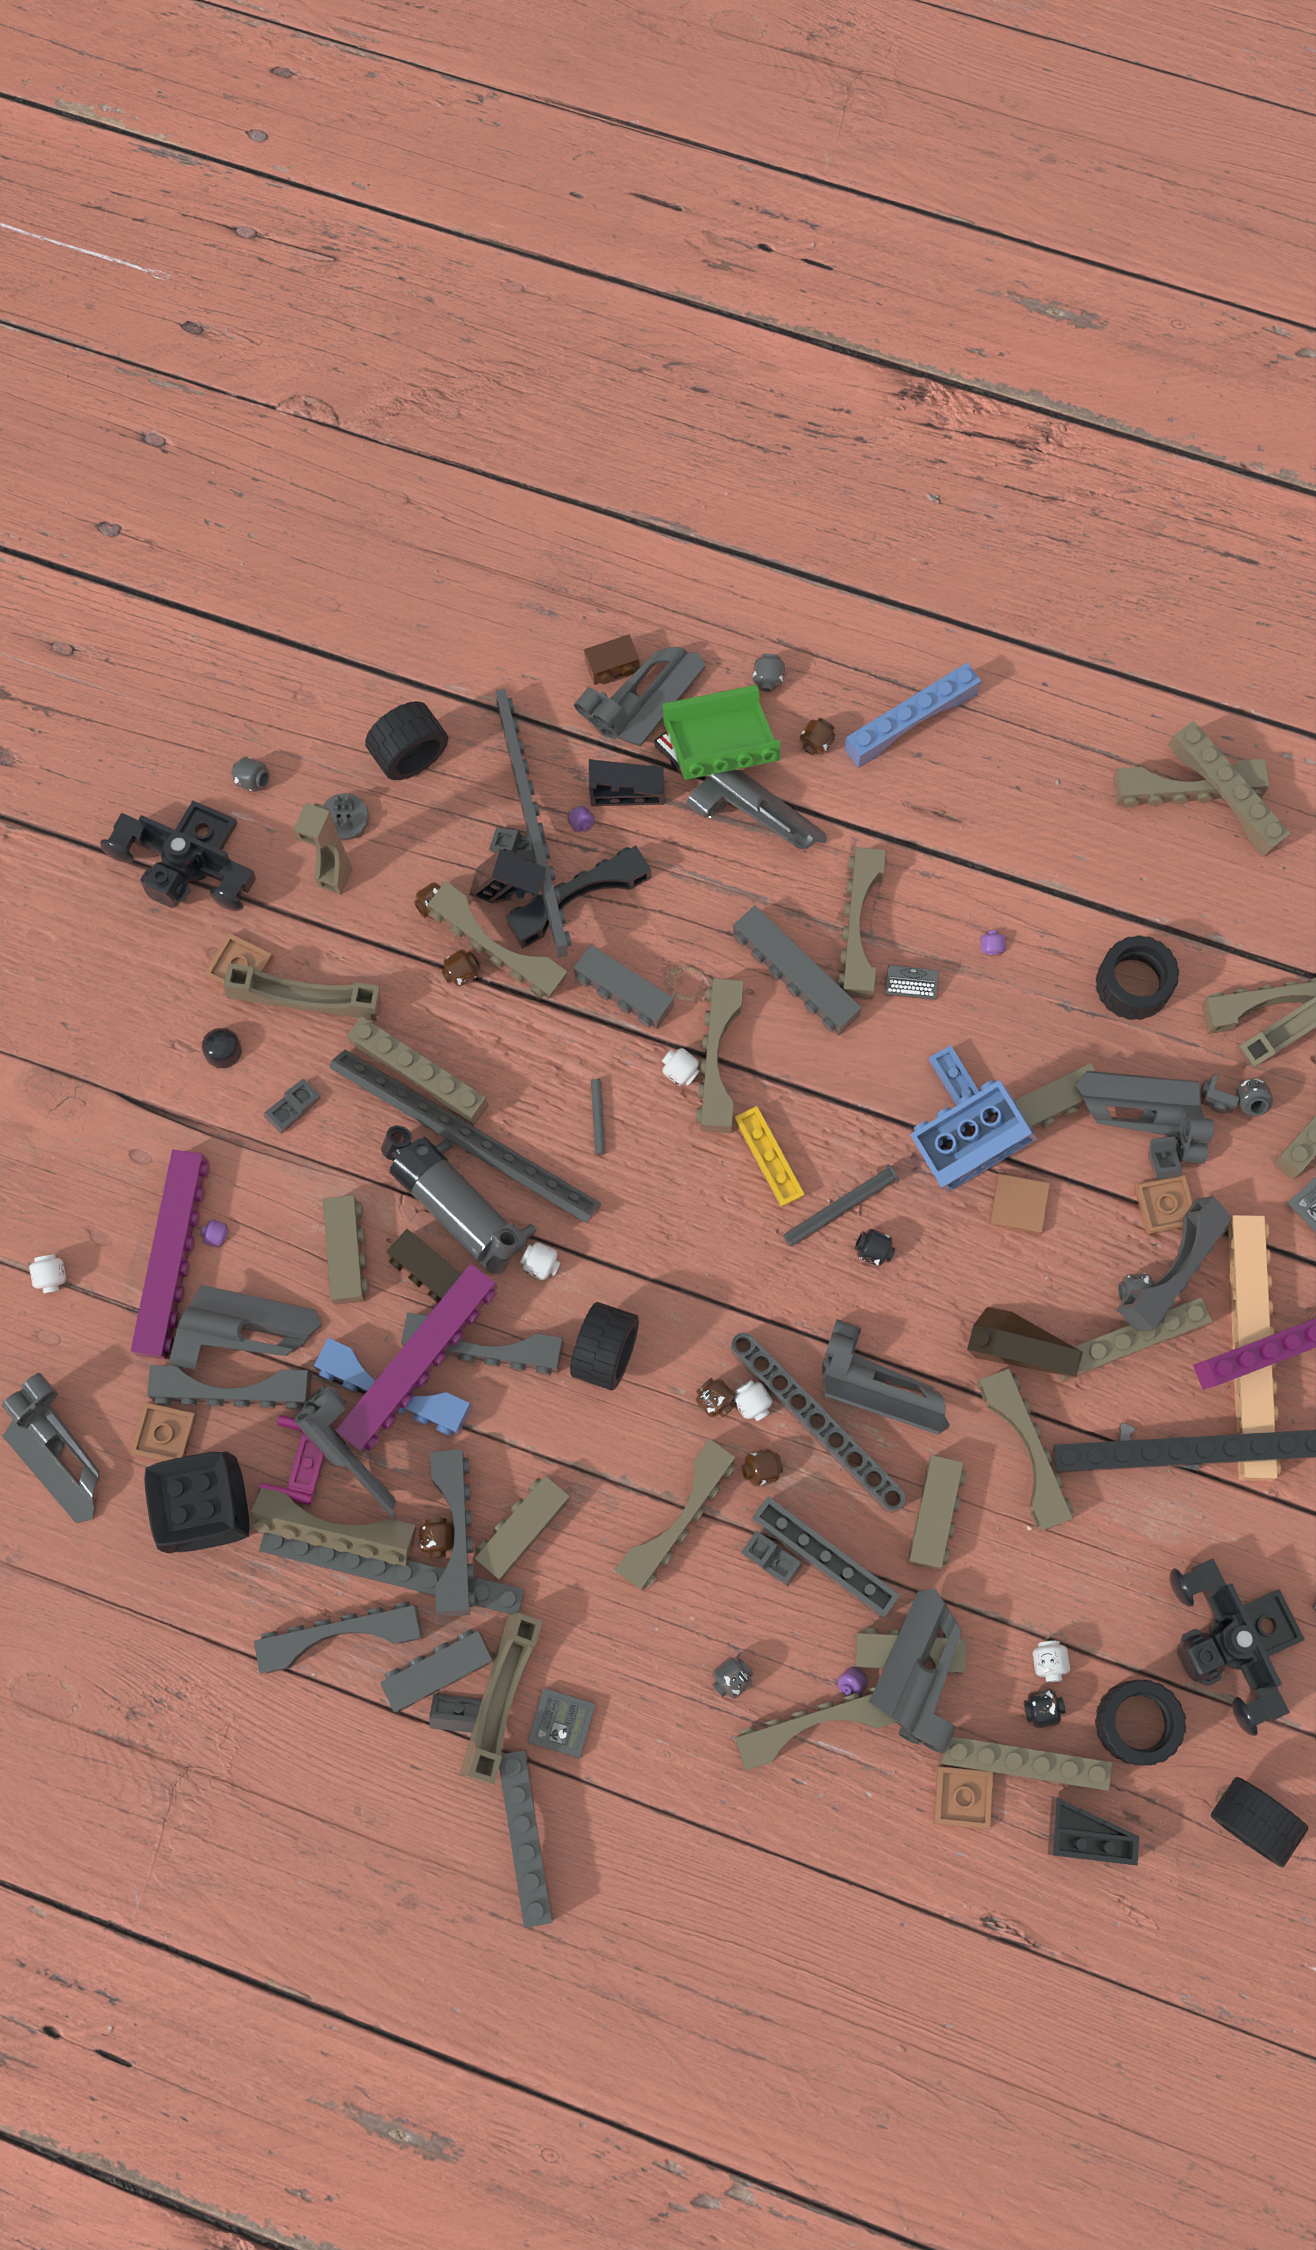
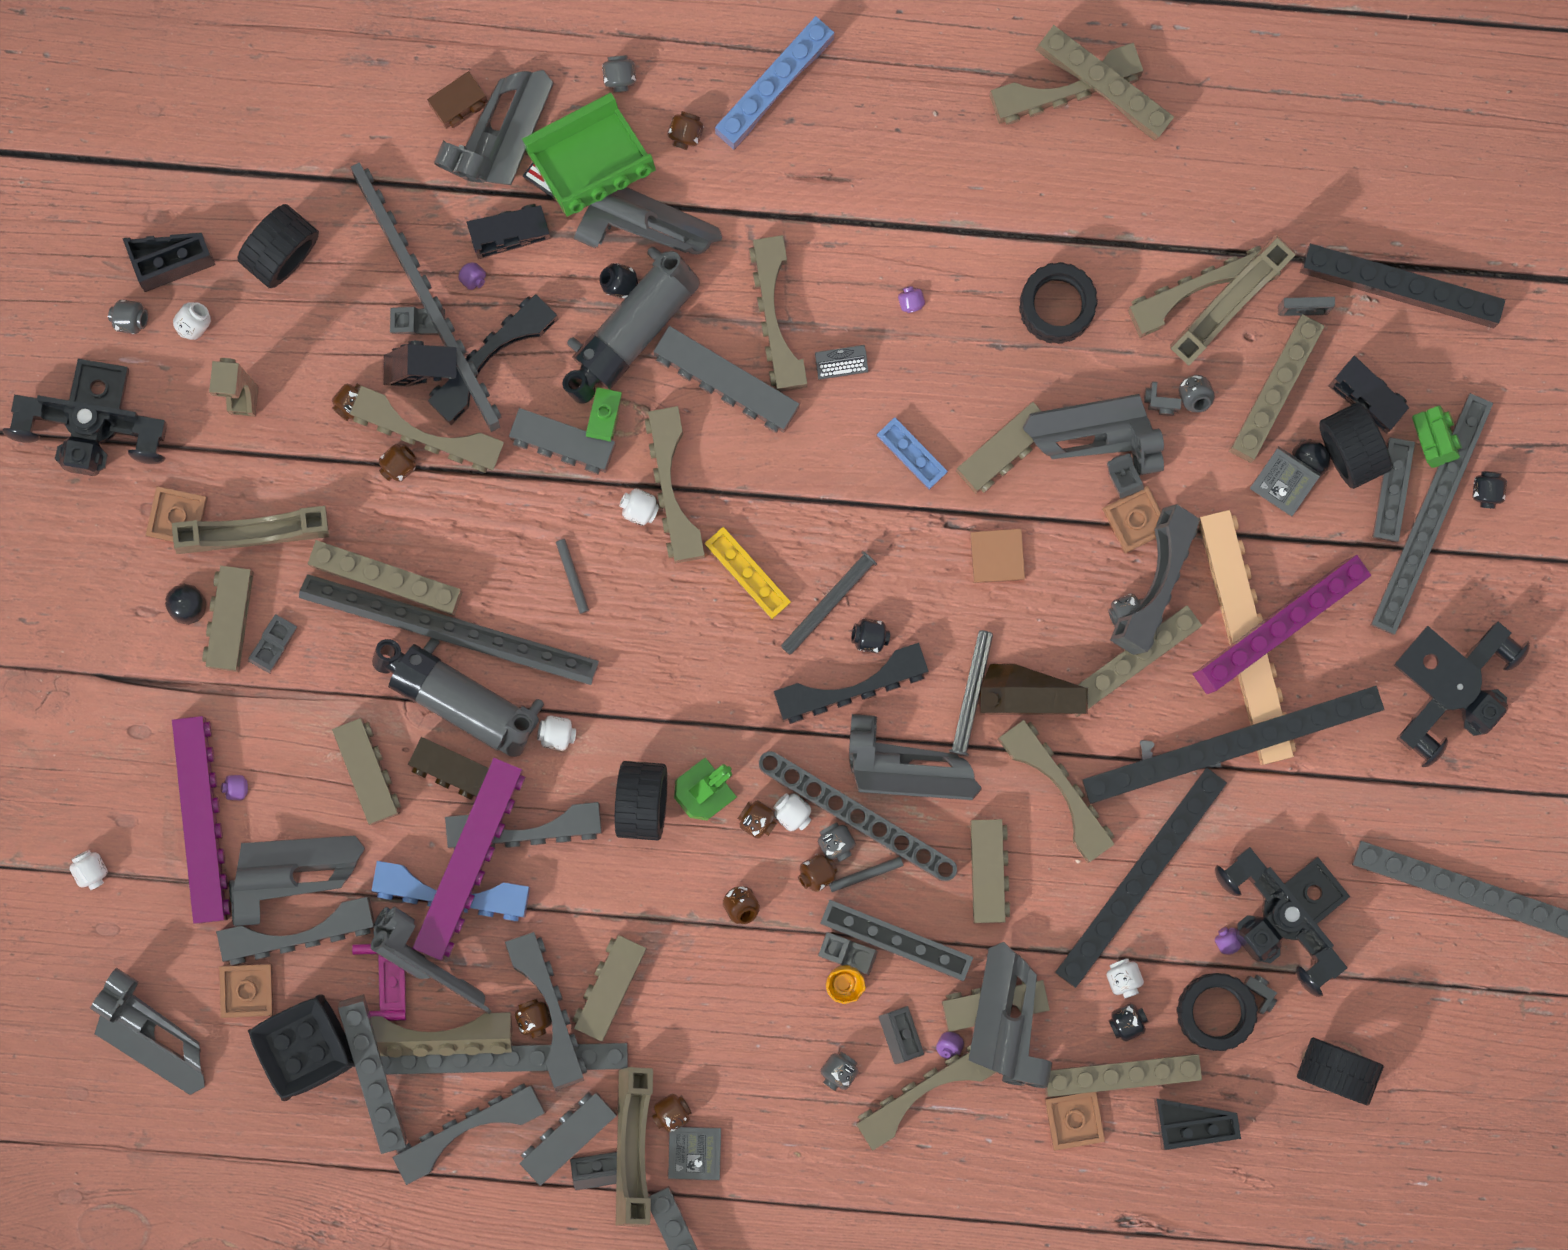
camera: 20 degrees left, 10 degrees up
dark grey plate [323,793,369,841] -> none
dark tan arch [615,1438,736,1591] -> none
medium blue brick [910,1080,1038,1192] -> none
none -> black wedge [122,233,216,292]
none -> white head [173,302,211,340]
none -> dark tan brick [202,565,254,672]
none -> dark grey arch [338,994,407,1154]
none -> dark grey piece [562,247,700,404]
none -> bright green brick [586,387,622,442]
none -> black head [599,263,638,298]
none -> reddish brown head [652,1094,692,1132]
none -> bright green piece [674,758,737,821]
none -> reddish brown head [723,886,760,924]
none -> black arch [774,643,929,724]
none -> dark grey head [818,823,856,862]
none -> light orange hair [825,965,866,1004]
none -> dark grey bar [829,857,904,892]
none -> dark grey slope [879,1006,924,1064]
none -> axle [949,630,993,757]
none -> black plate [1055,768,1227,988]
none -> medium lavender piece [1215,927,1242,955]
none -> dark grey bracket [1244,975,1277,1014]

